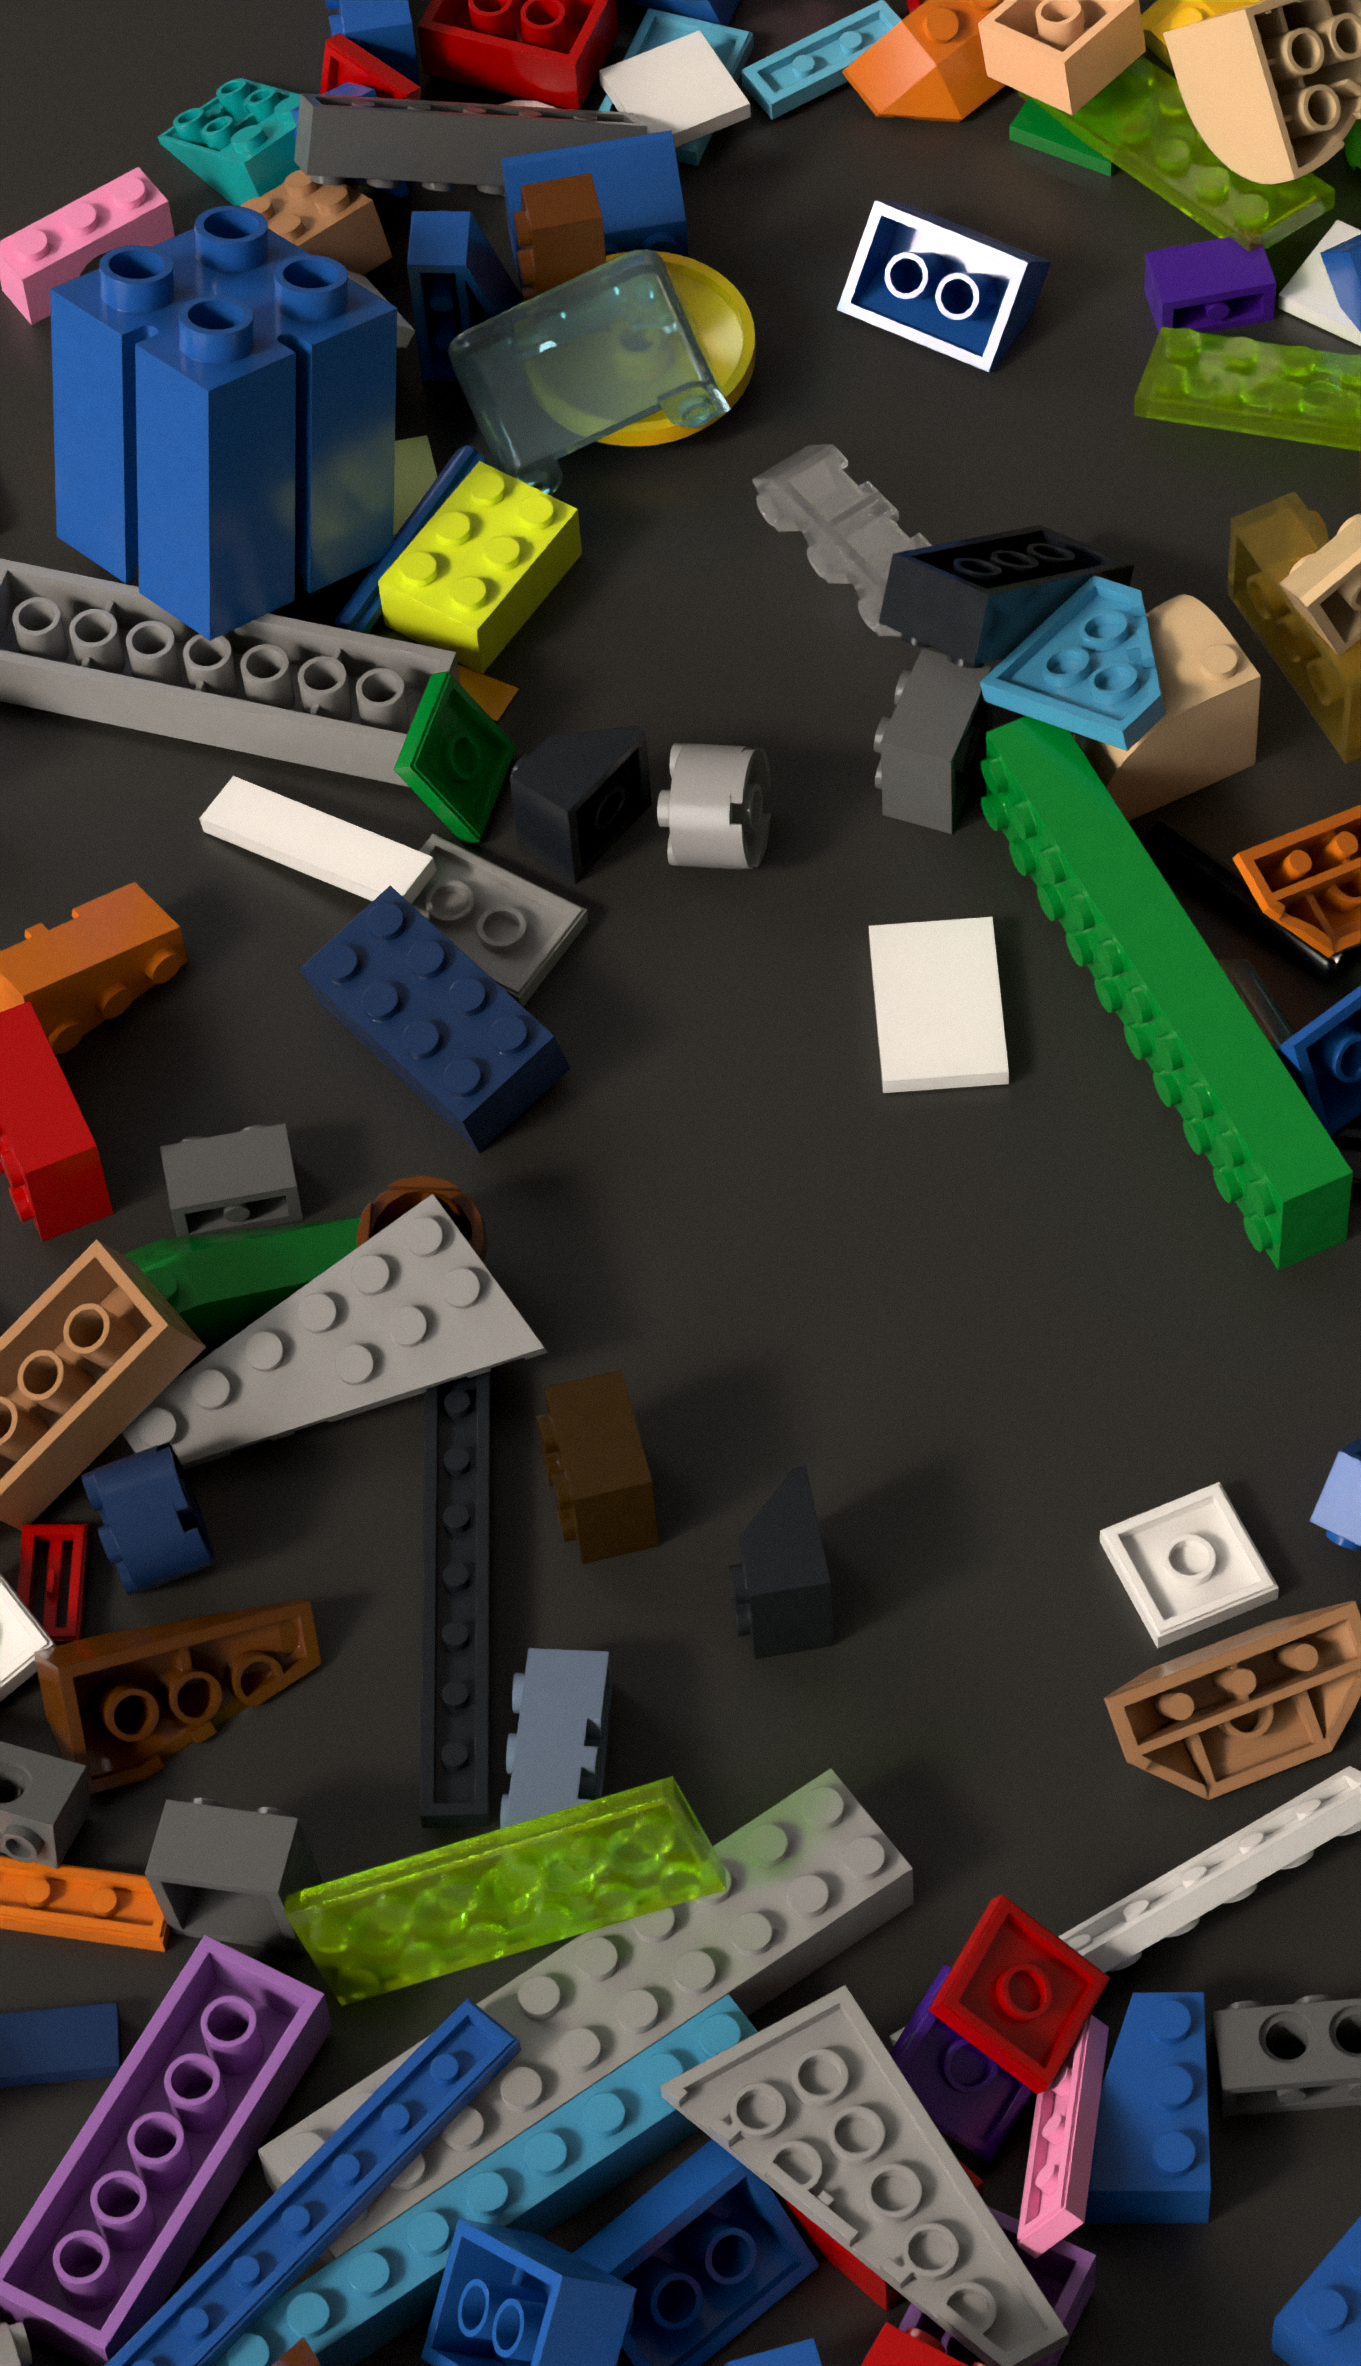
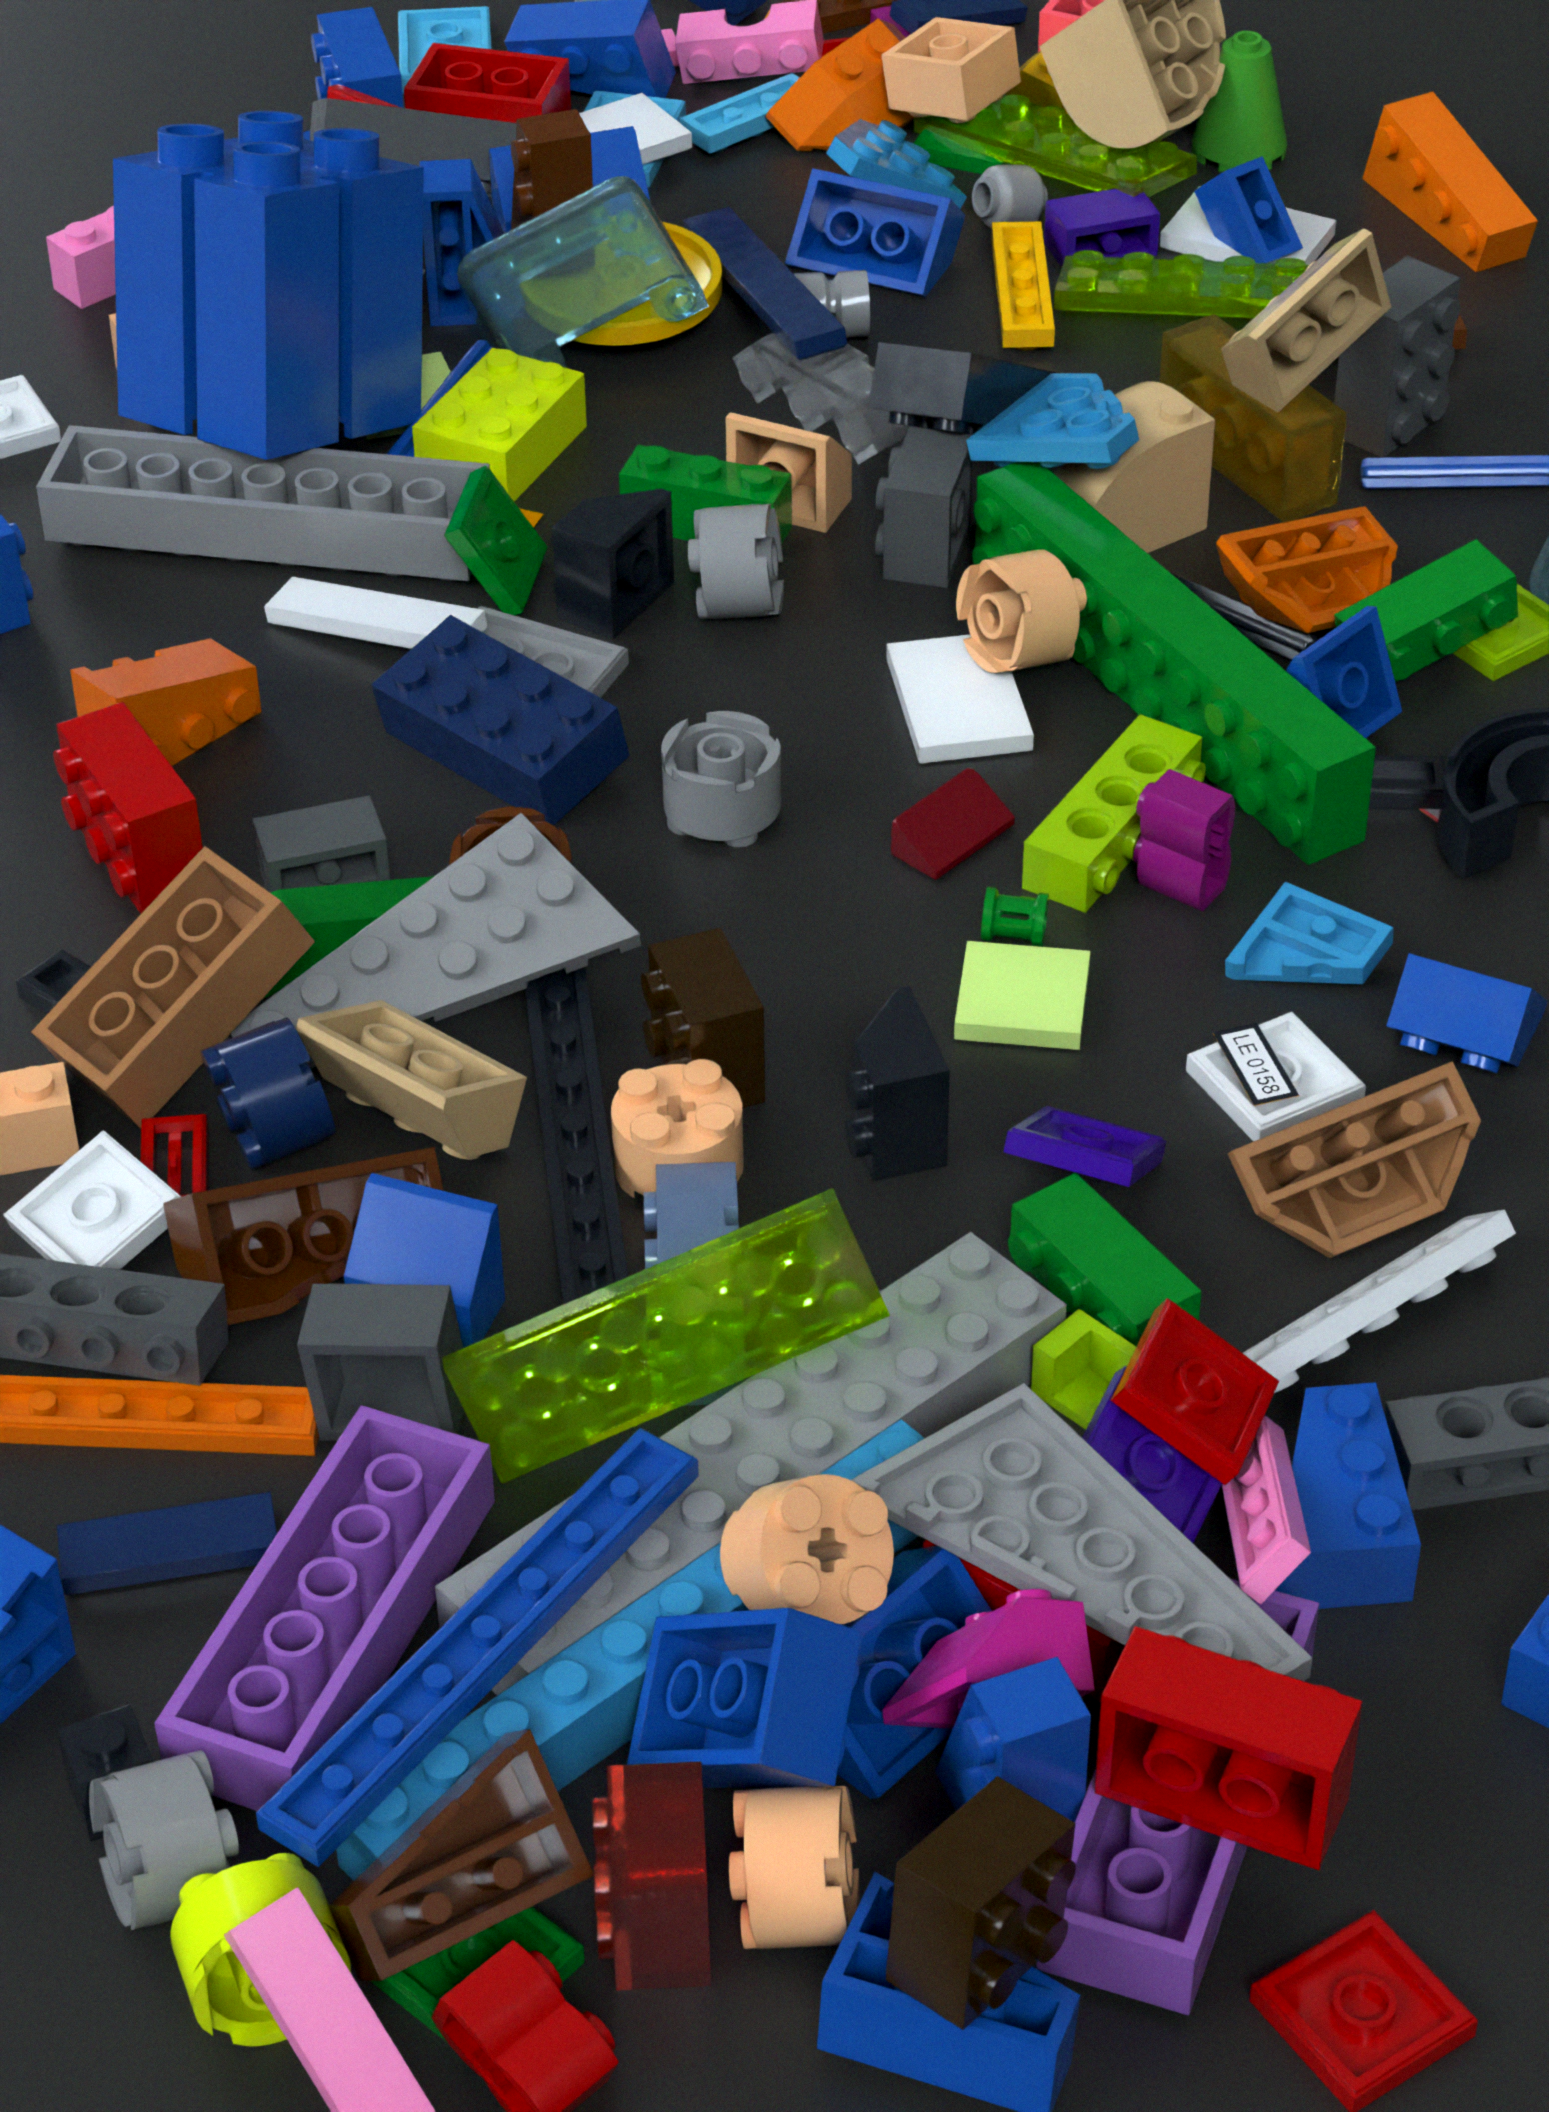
camera: 10 degrees left, 15 degrees down
none -> tan slope [296,1000,527,1160]
none -> blue slope [344,1173,505,1355]
none -> light nougat brick [611,1059,744,1198]
none -> green brick [619,445,792,544]
none -> light grey brick [661,711,781,848]
none -> dark blue tile [683,207,848,360]
none -> light nougat brick [720,1474,894,1624]
none -> light nougat slope [726,412,852,533]
none -> light grey wheel [794,270,870,338]
none -> dark azure plate [826,119,967,209]
none -> dark pink slope [882,1589,1095,1729]
none -> dark red slope [891,767,1015,880]
none -> yellowish green tile [954,941,1090,1050]
none -> light nougat brick [956,549,1087,673]
none -> light grey head [972,165,1048,228]
none -> green bush [981,886,1049,947]
none -> yellow plate [991,221,1055,350]
none -> dark purple tile [1003,1106,1166,1187]
none -> green brick [1008,1173,1202,1347]
none -> lime brick [1022,714,1206,913]
none -> lime panel [1031,1309,1136,1430]
none -> magenta brick [1133,769,1235,912]
none -> sticker [1213,1023,1299,1106]
none -> dark azure wing [1225,882,1394,984]

